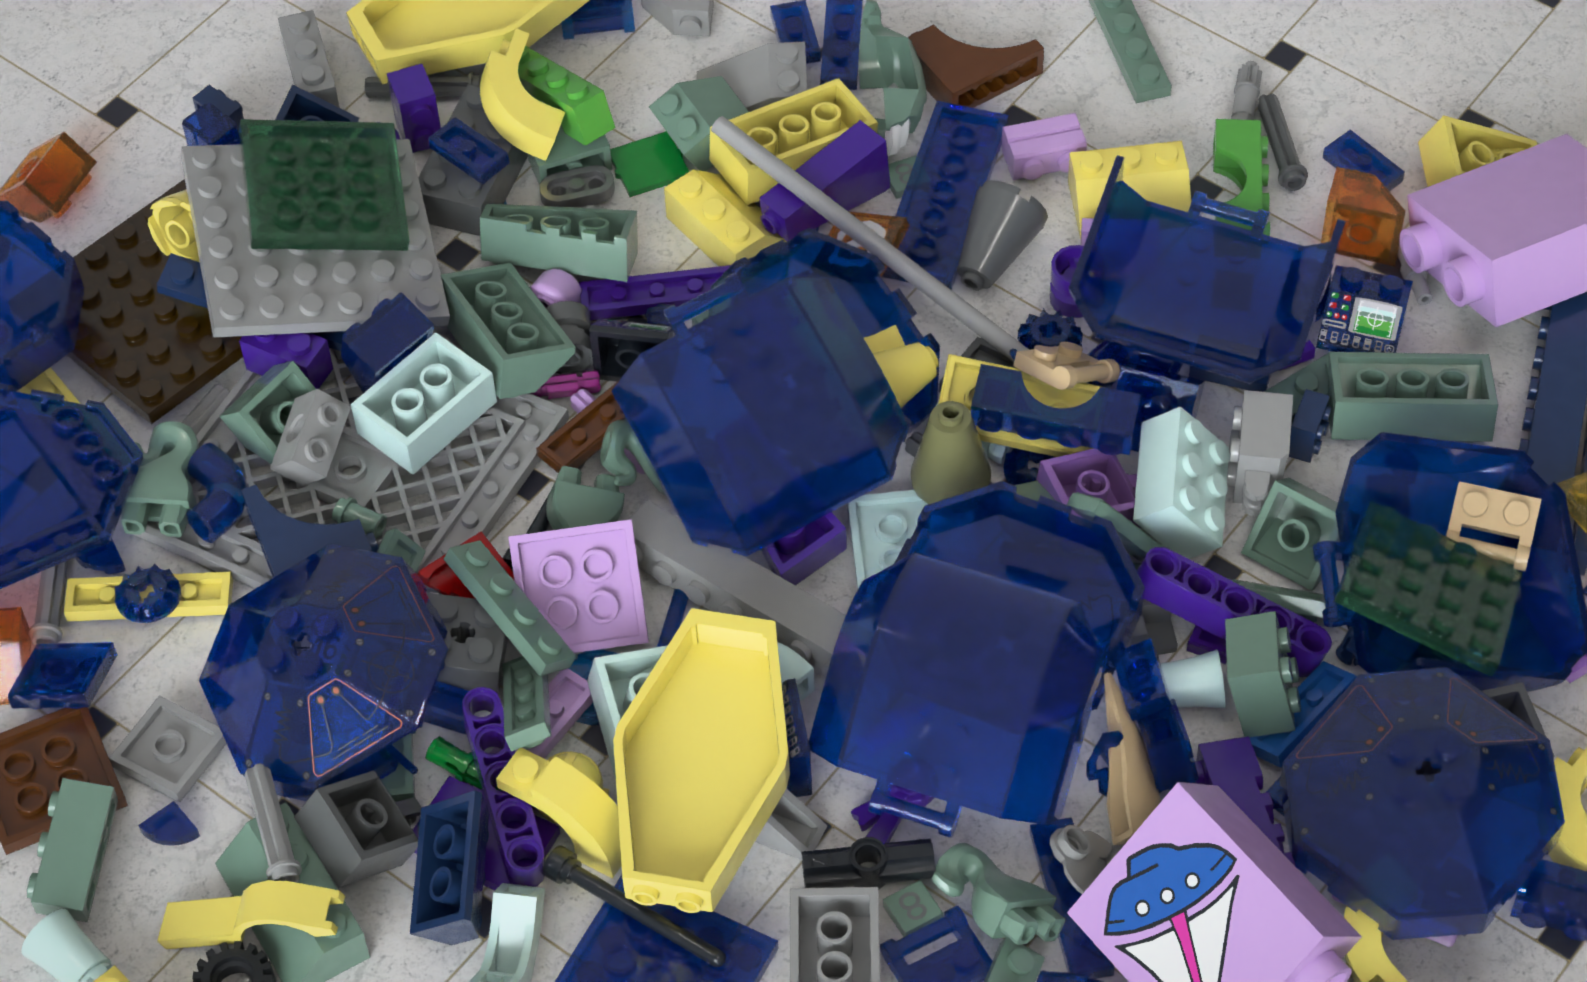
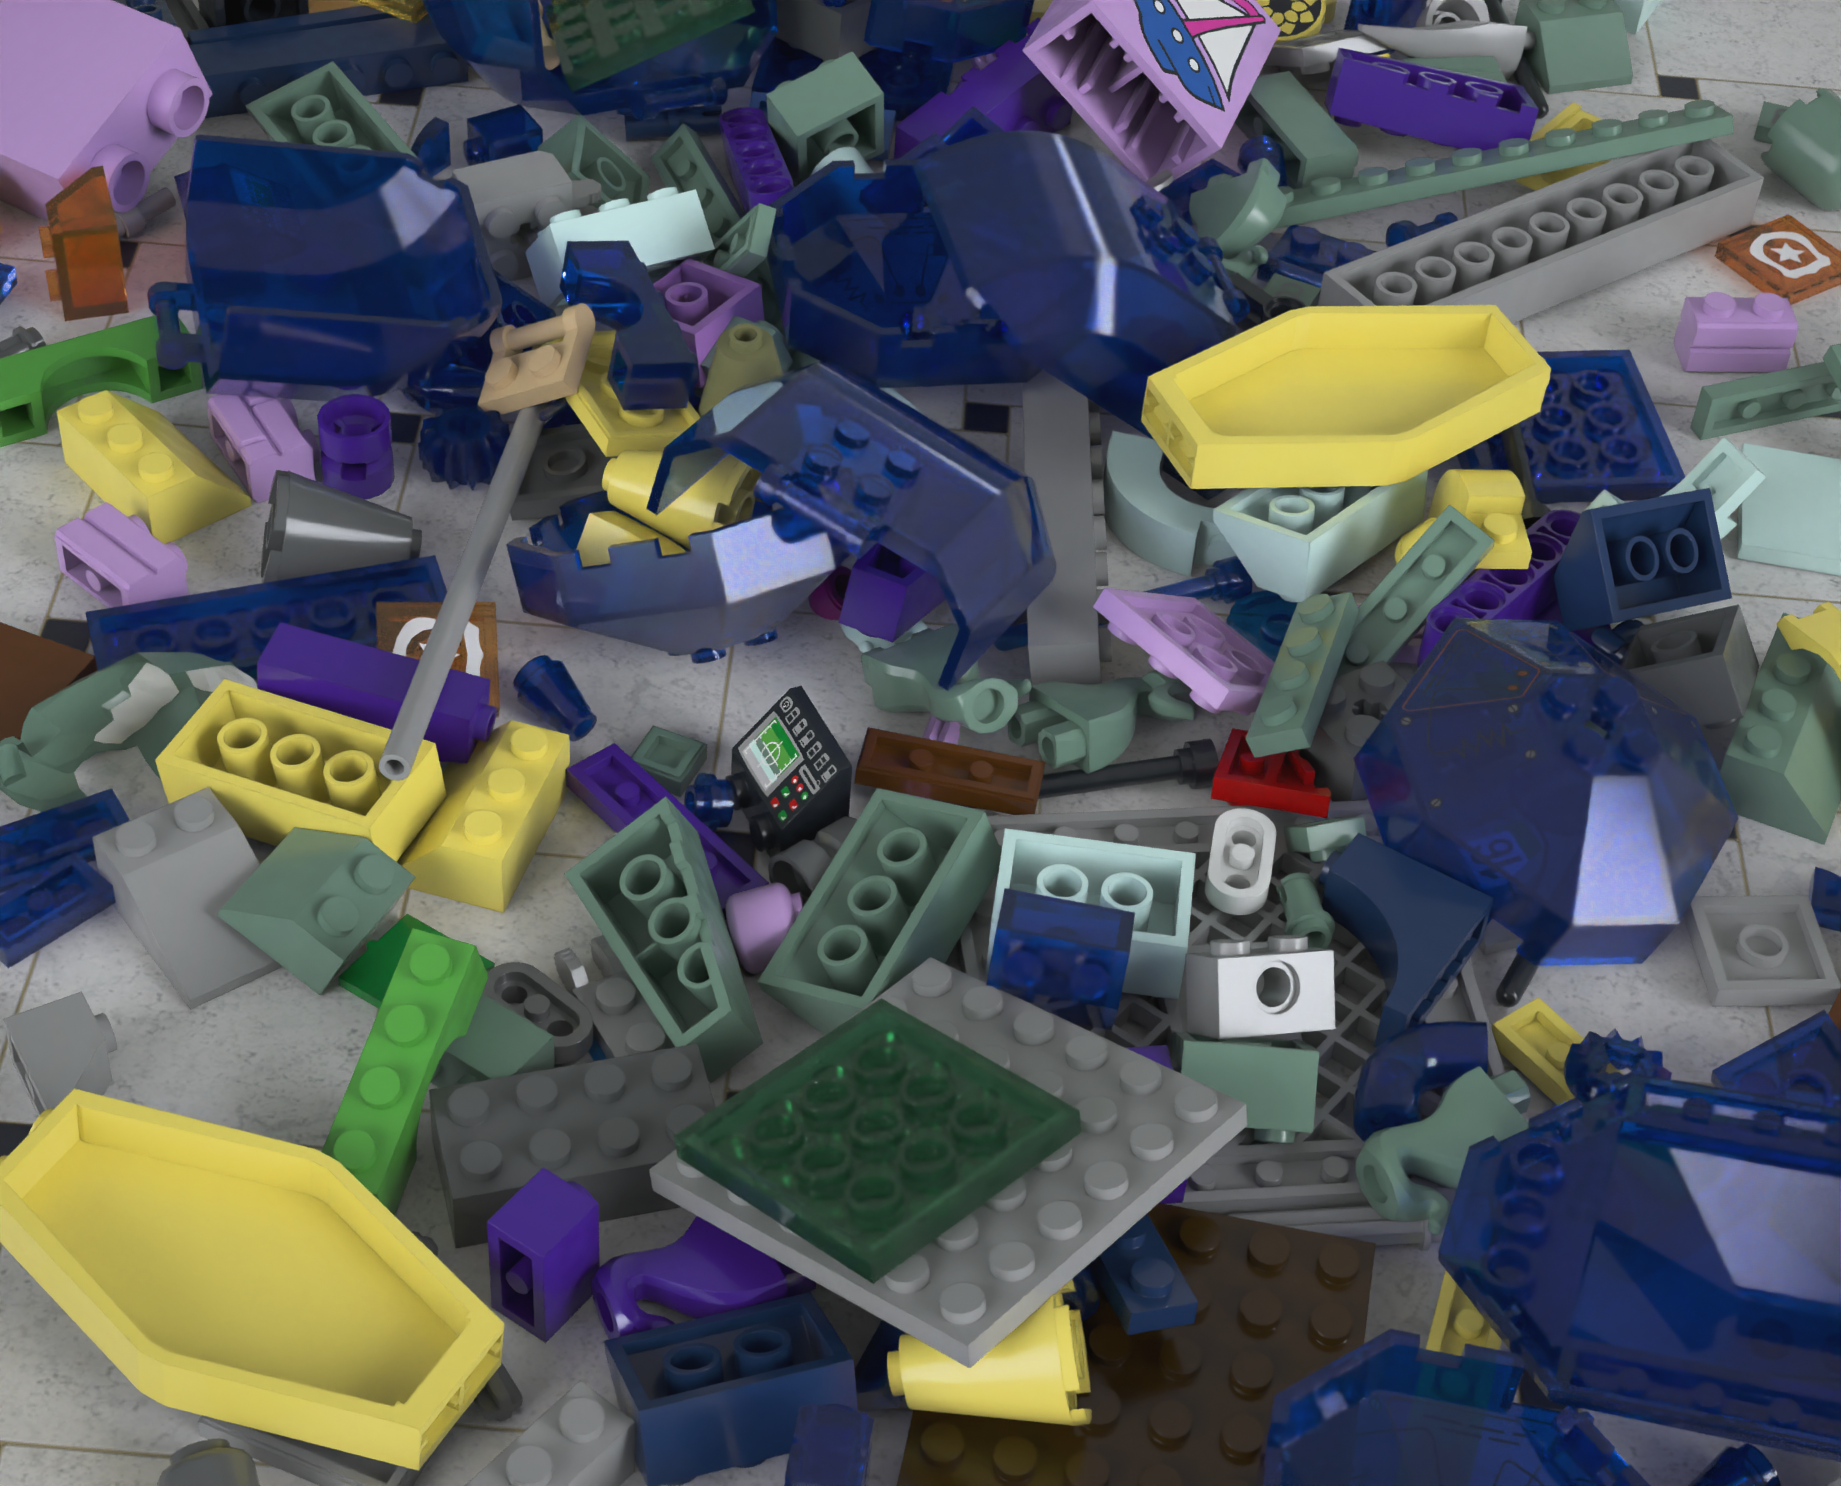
camera: 130 degrees left, 10 degrees down
light grey axle [245,763,302,883] -> none
clear blue plate [428,117,510,185] -> none
light yellow arch [480,28,565,161] -> none
none -> white plate [1205,808,1277,915]

